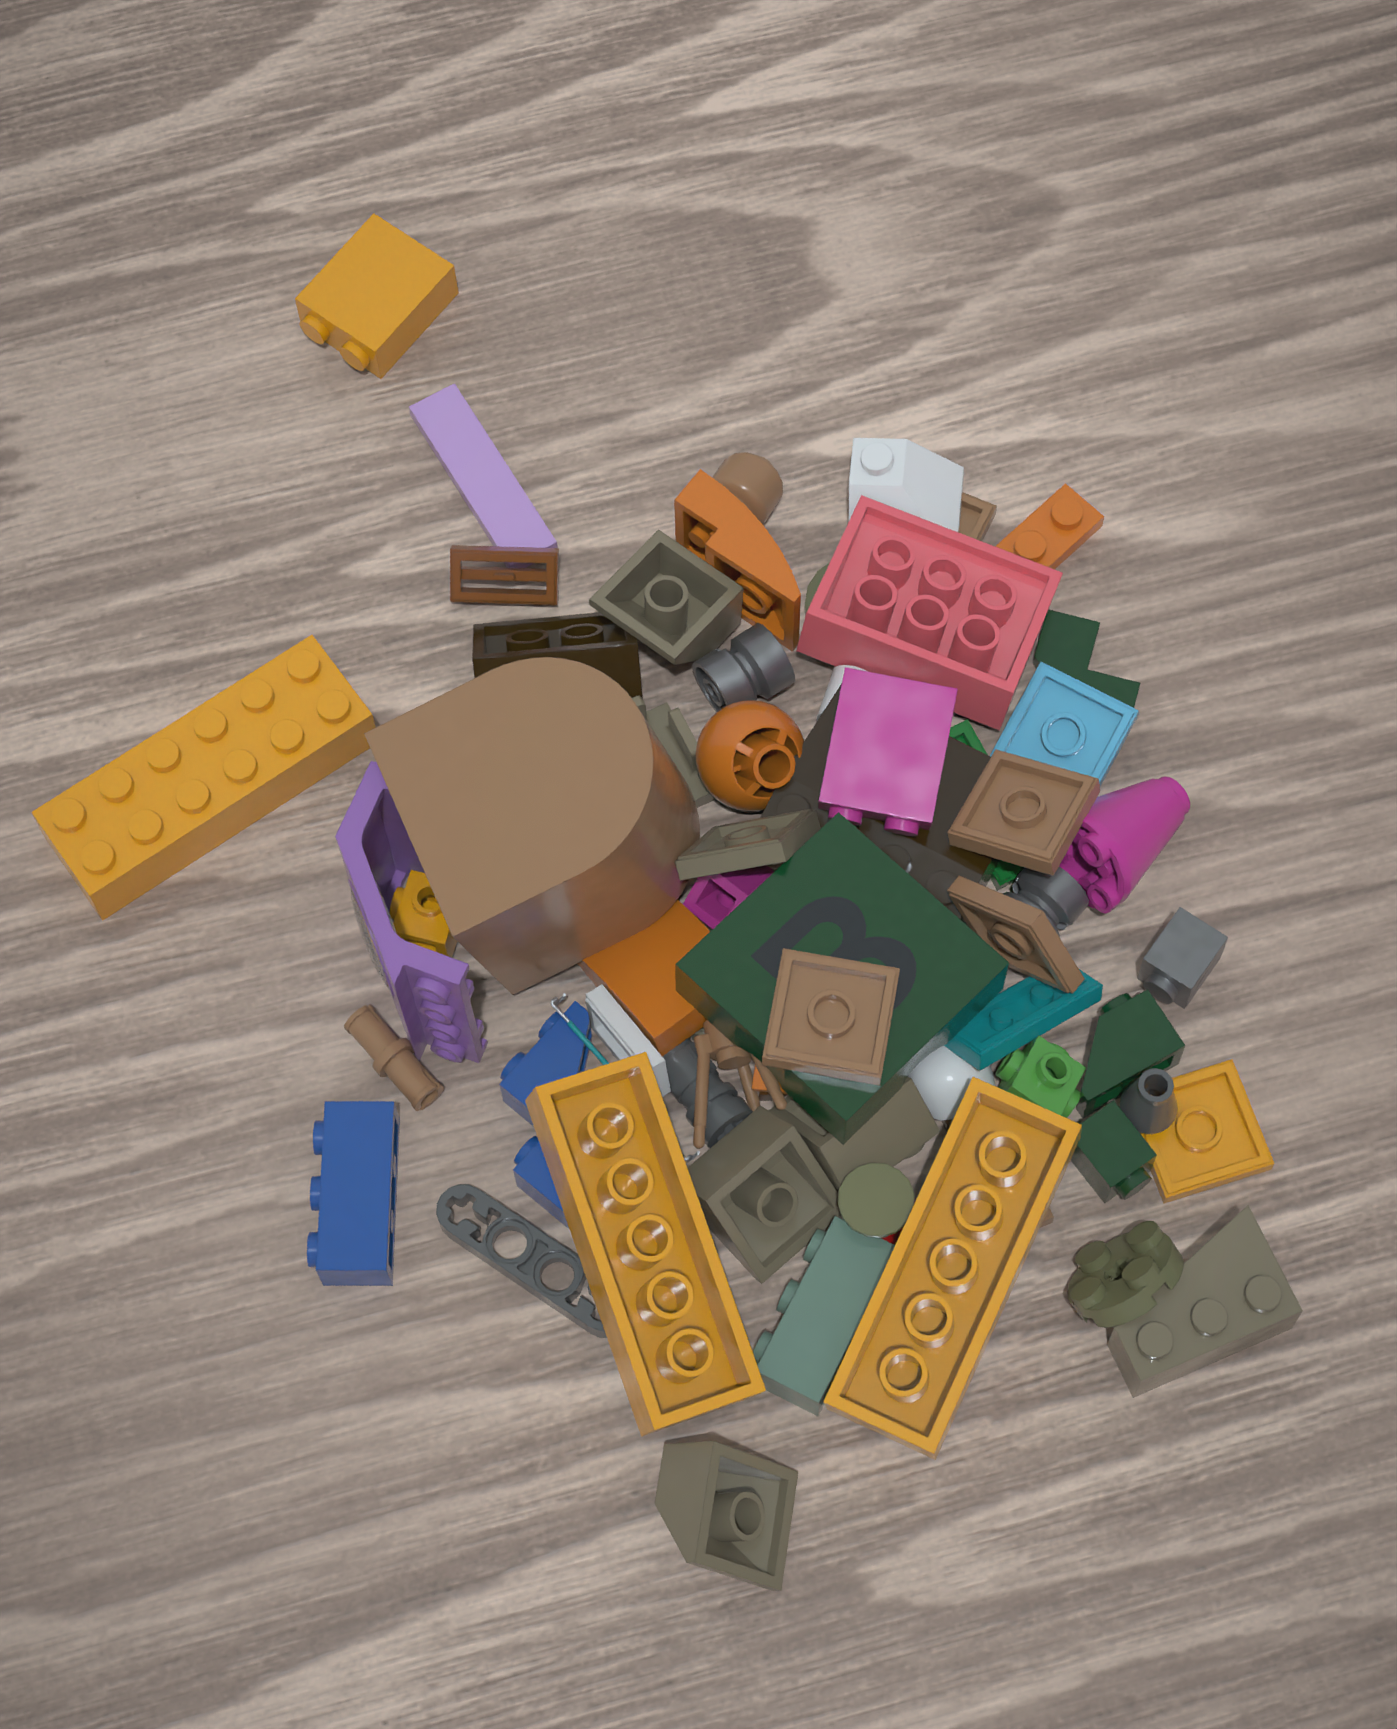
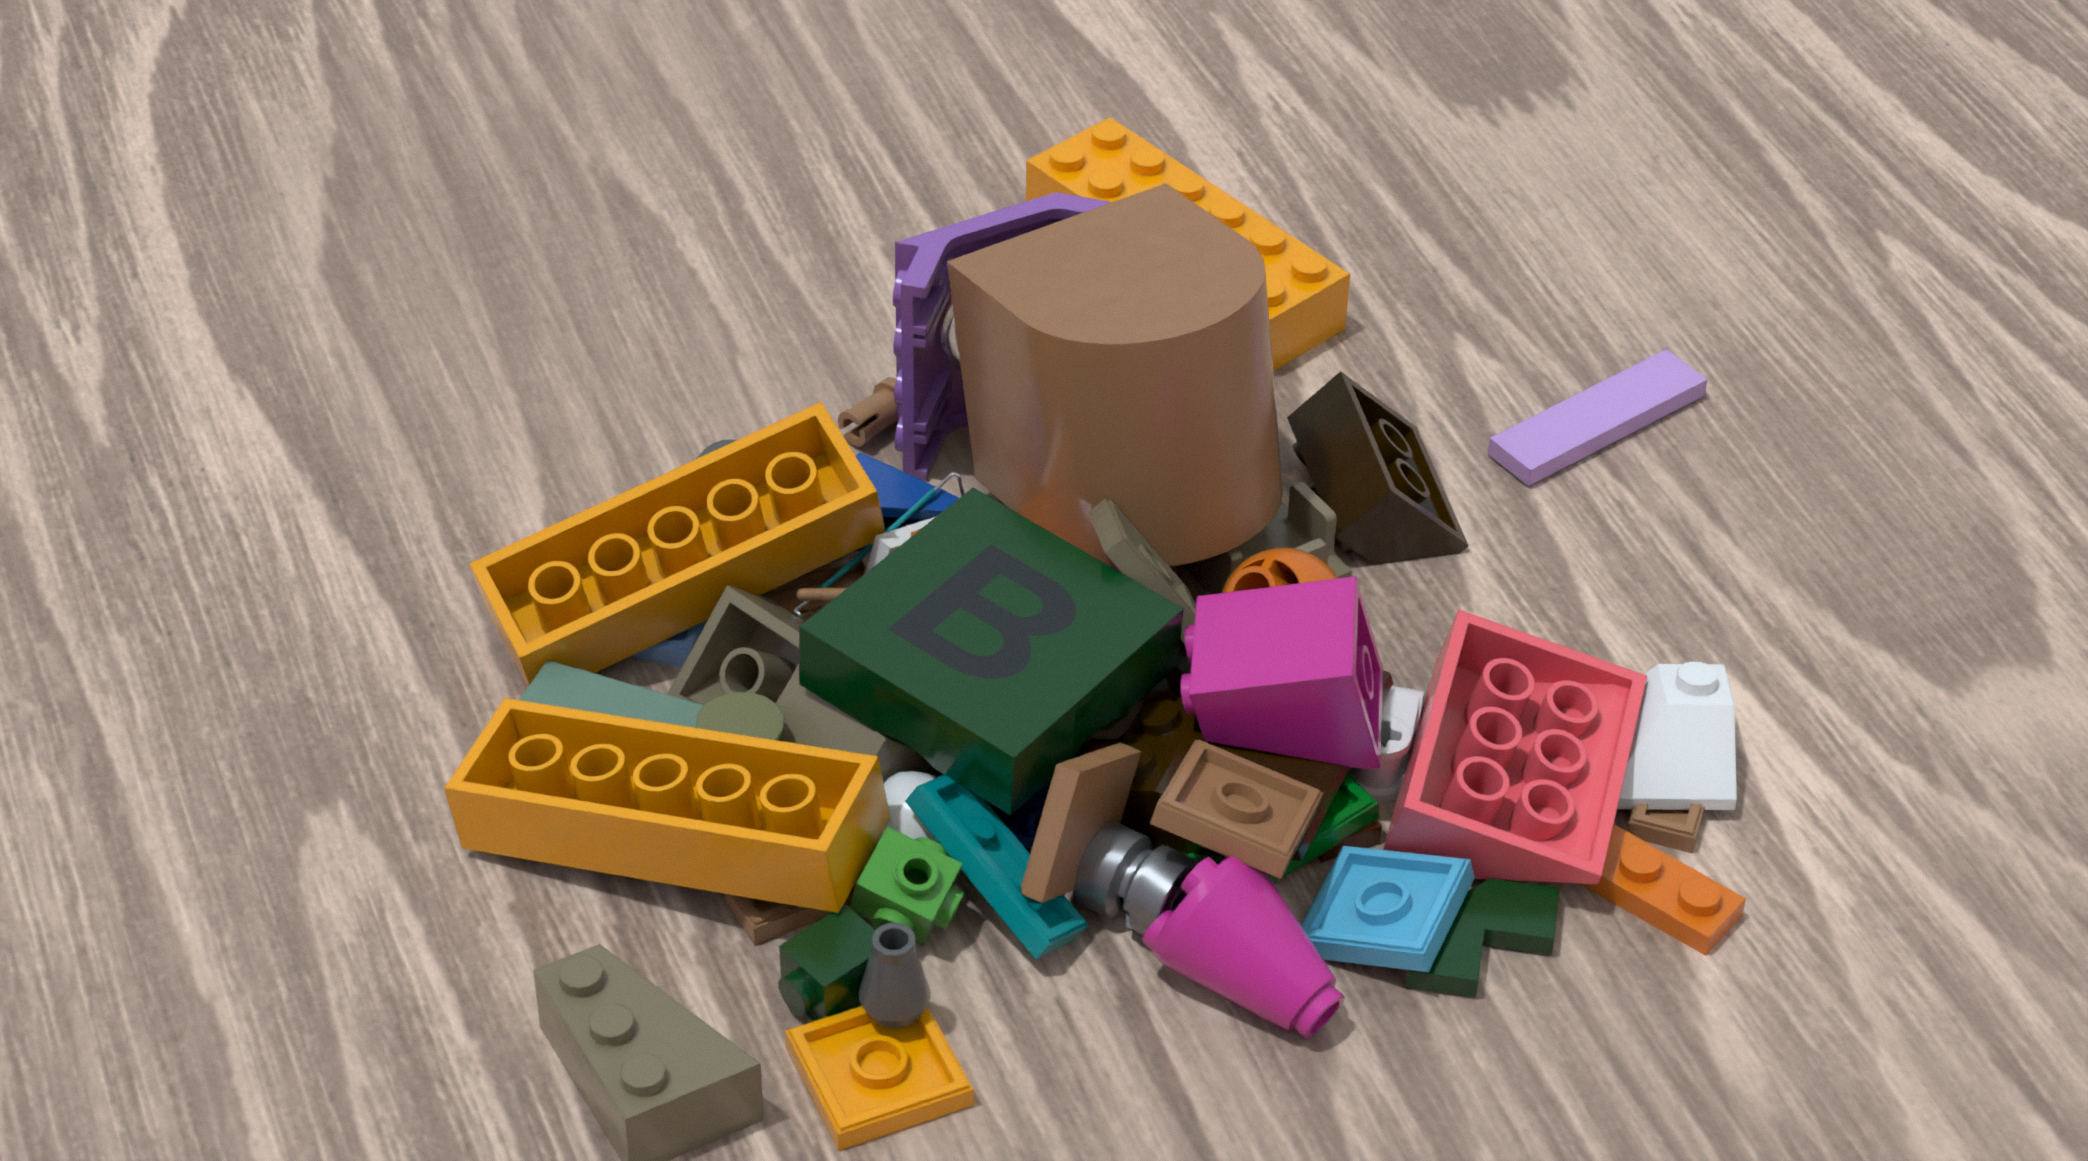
camera: 80 degrees right, 25 degrees down
light orange brick [295,213,459,379] -> none
blue brick [307,1101,400,1286] -> none
dark orange tile [450,545,559,605] -> none
dark tan slope [589,529,744,665] -> none
dark tan slope [655,1441,798,1591] -> none
orange slope [674,469,801,652] -> none
flat silver wheel [692,623,795,712] -> none
medium nougat head [712,452,783,524] -> none
medium nougat tile [762,948,900,1086] -> none
olive plate [1068,1221,1184,1328] -> none
dark green slope [1076,989,1186,1119] -> none
flat silver brick [1137,907,1228,1009] -> none

